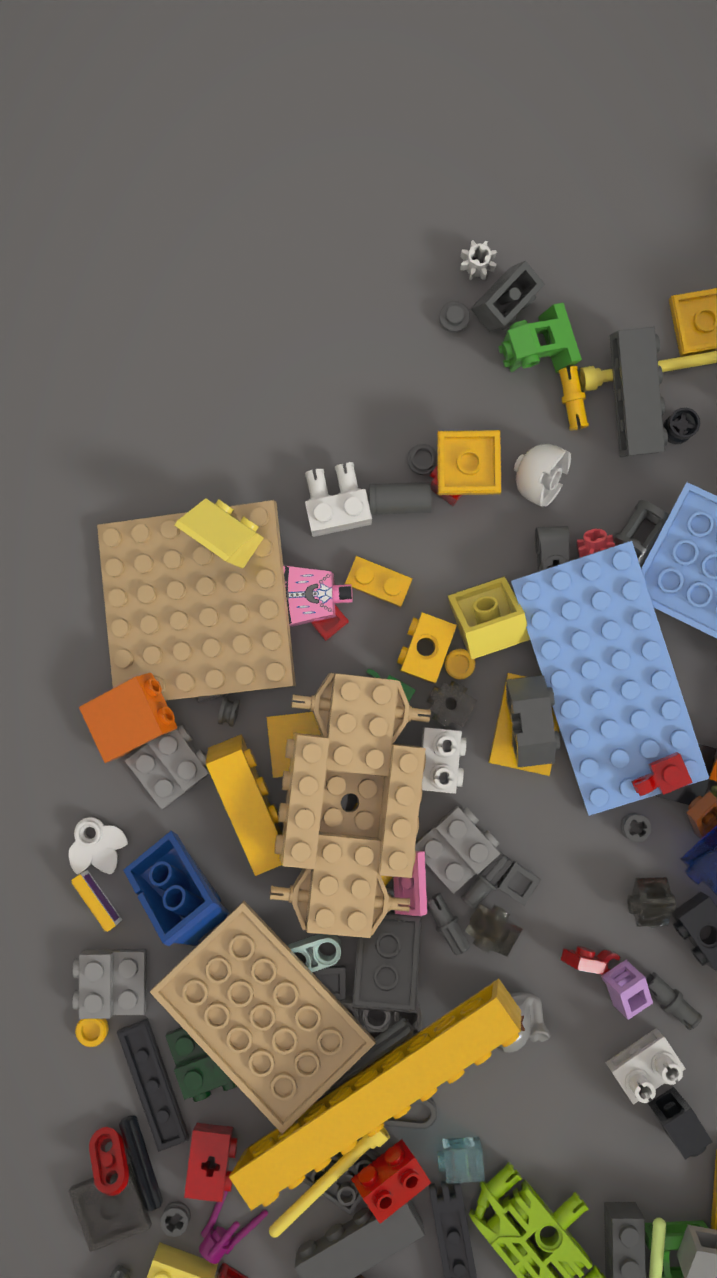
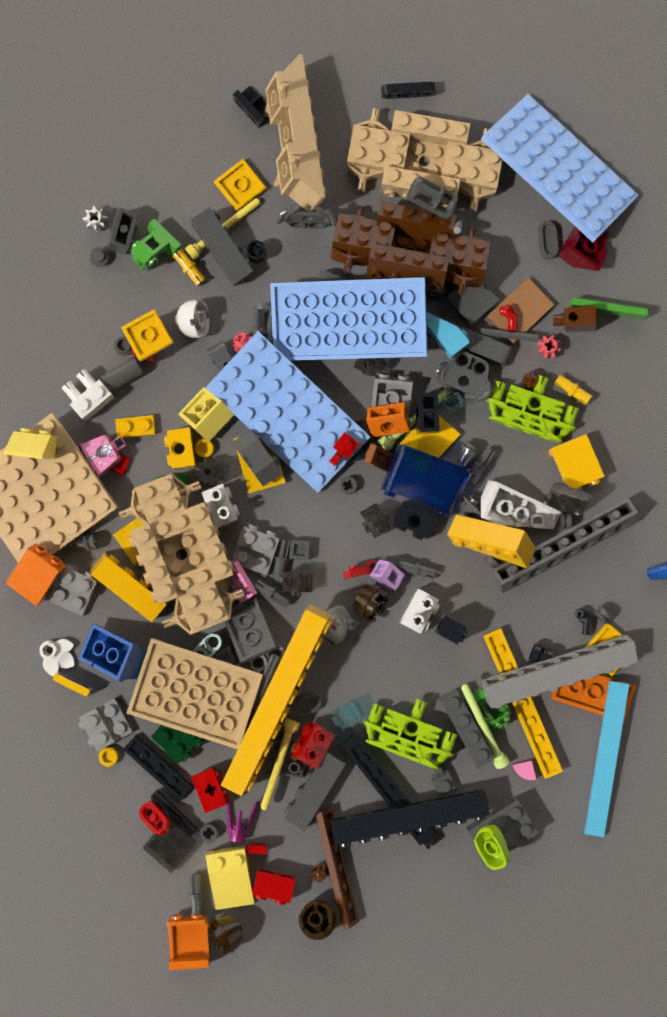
camera: 30 degrees left, 0 degrees up
none -> dark brown cone [353,584,389,623]

